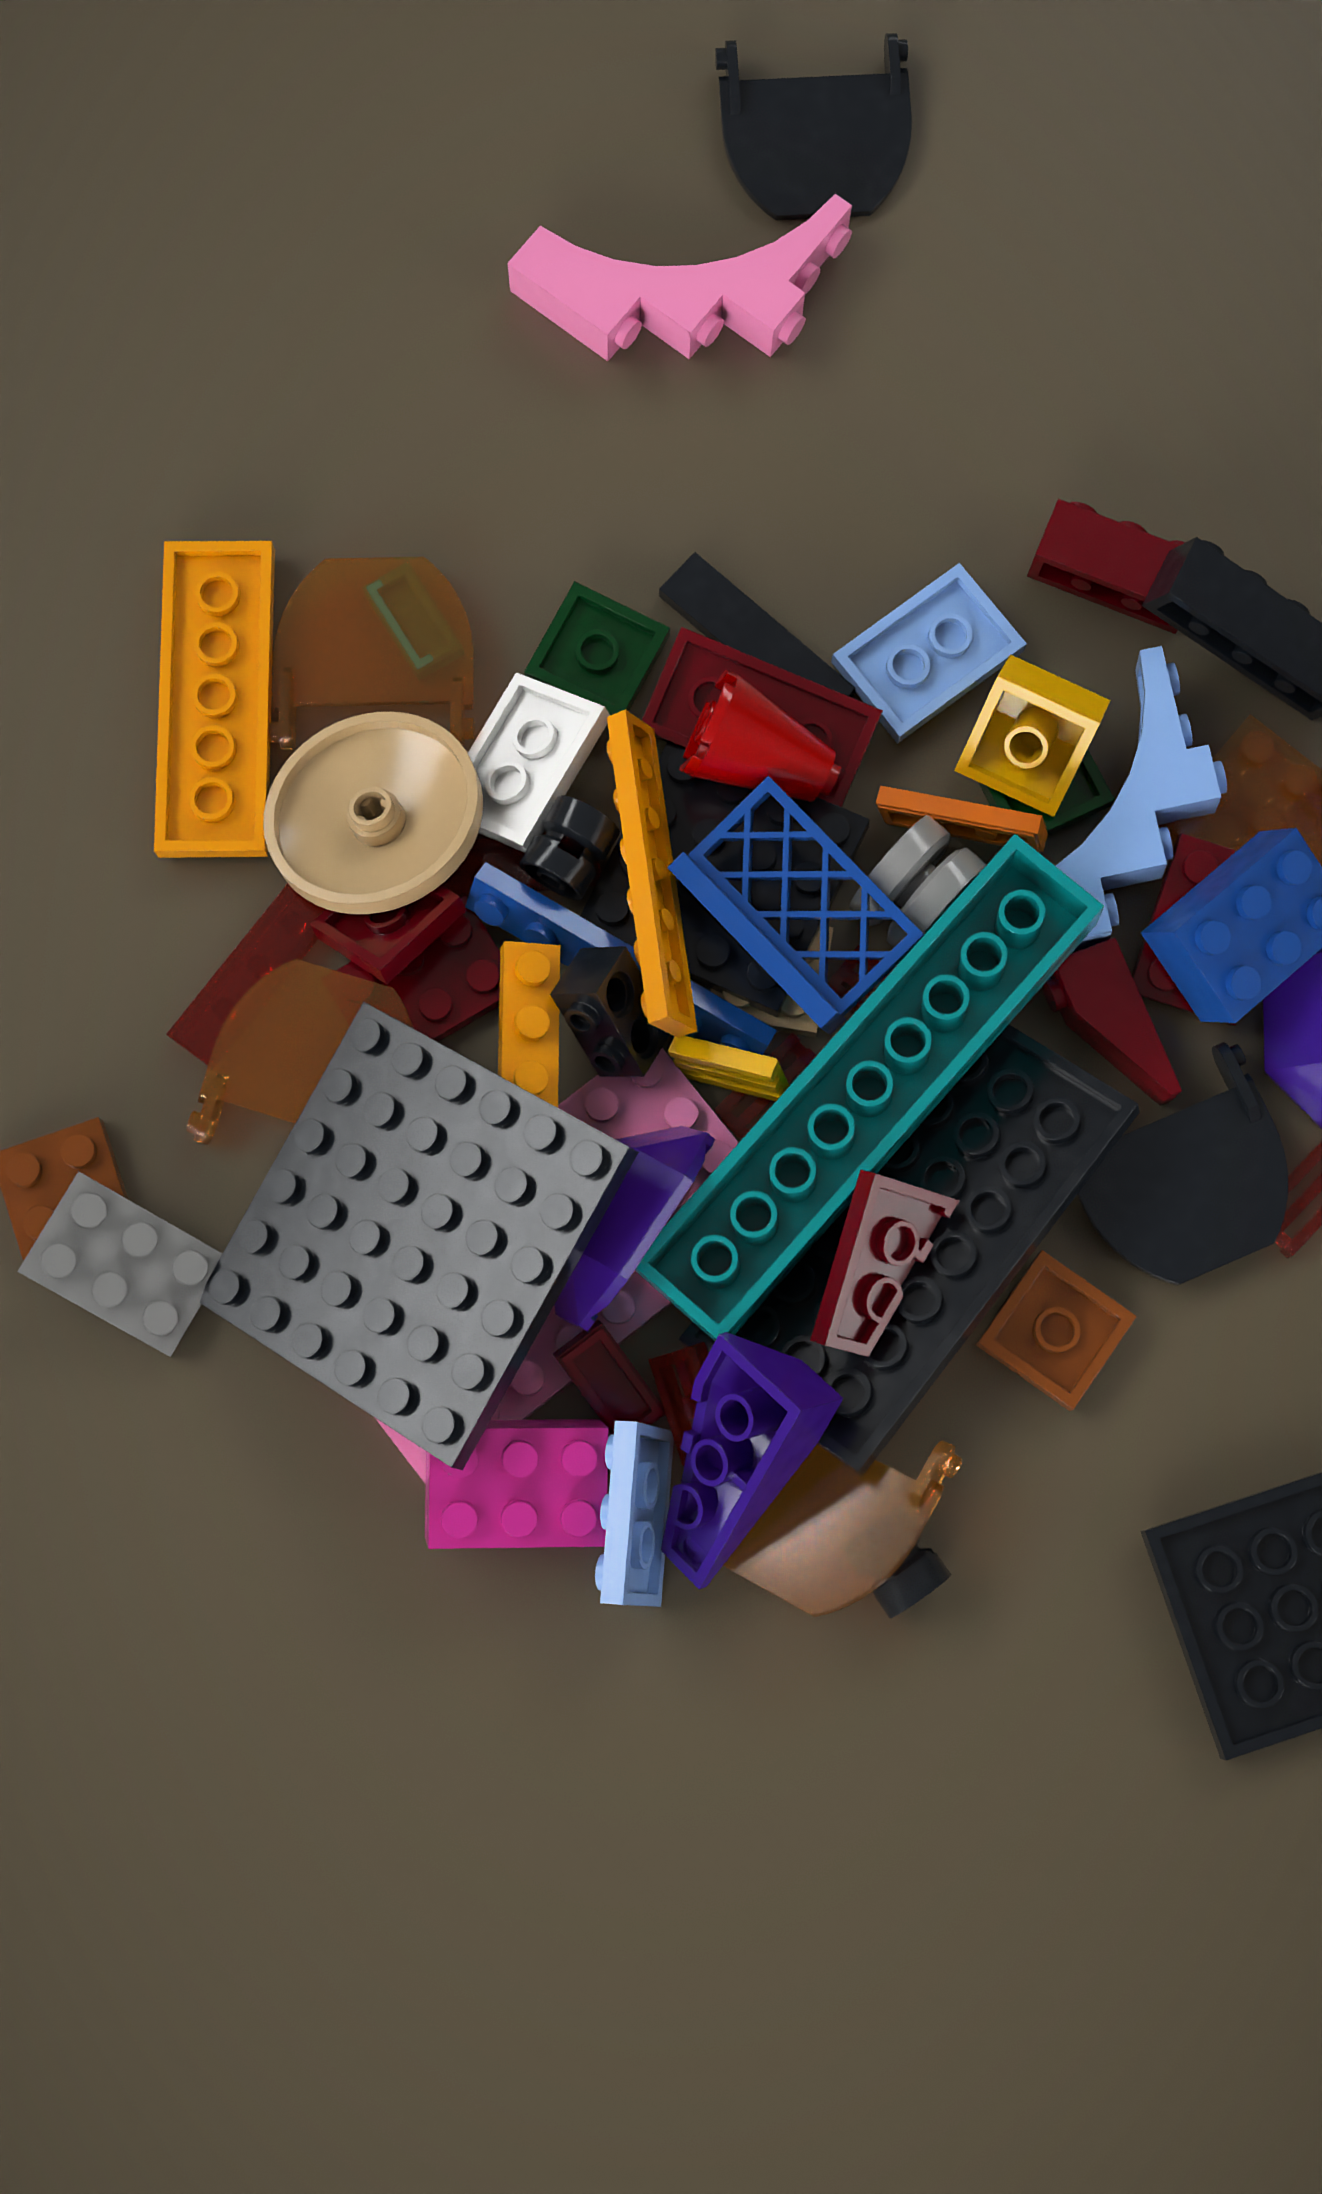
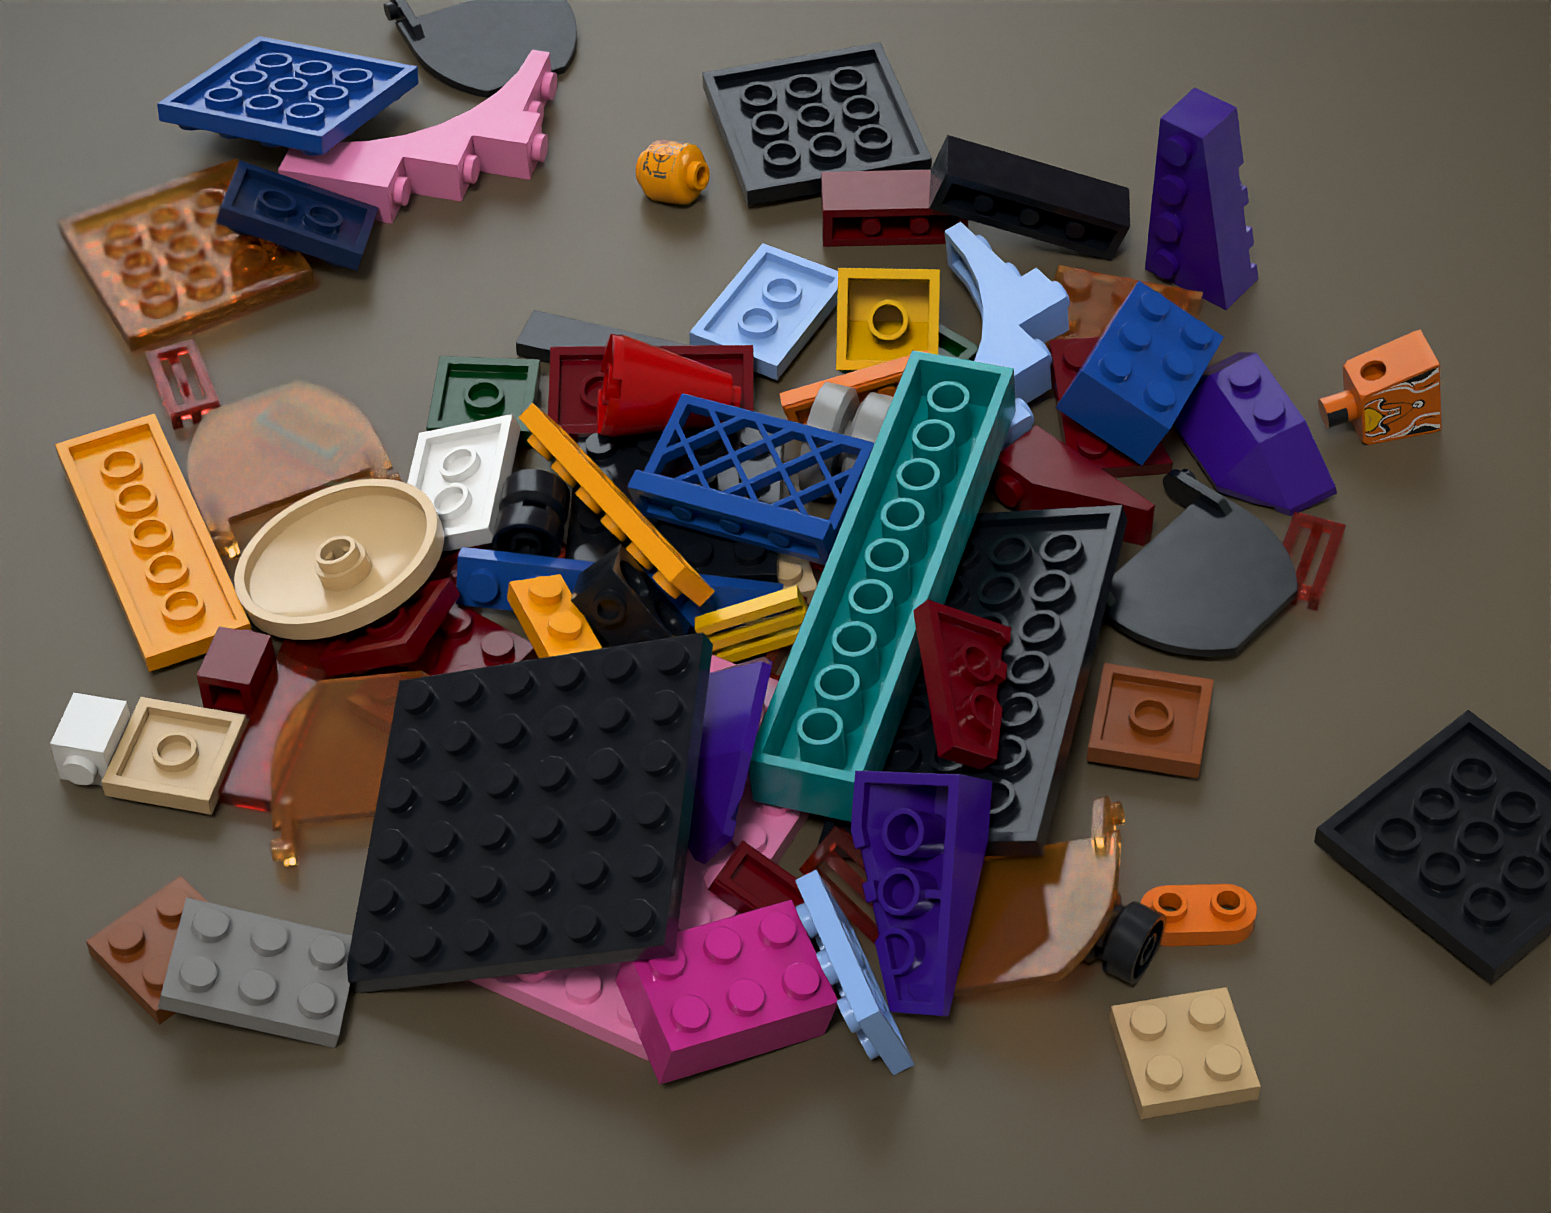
camera: 20 degrees left, 30 degrees down
none -> white brick [50,693,131,786]
none -> clear orange plate [58,158,315,352]
none -> tan plate [101,697,249,815]
none -> clear red tile [145,339,223,430]
none -> blue plate [157,36,419,156]
none -> brick [196,626,278,720]
none -> dark blue plate [216,161,379,271]
none -> light orange head [636,140,710,205]
none -> black plate [702,42,932,206]
none -> tan plate [1109,987,1261,1120]
none -> orange plate [1140,884,1257,947]

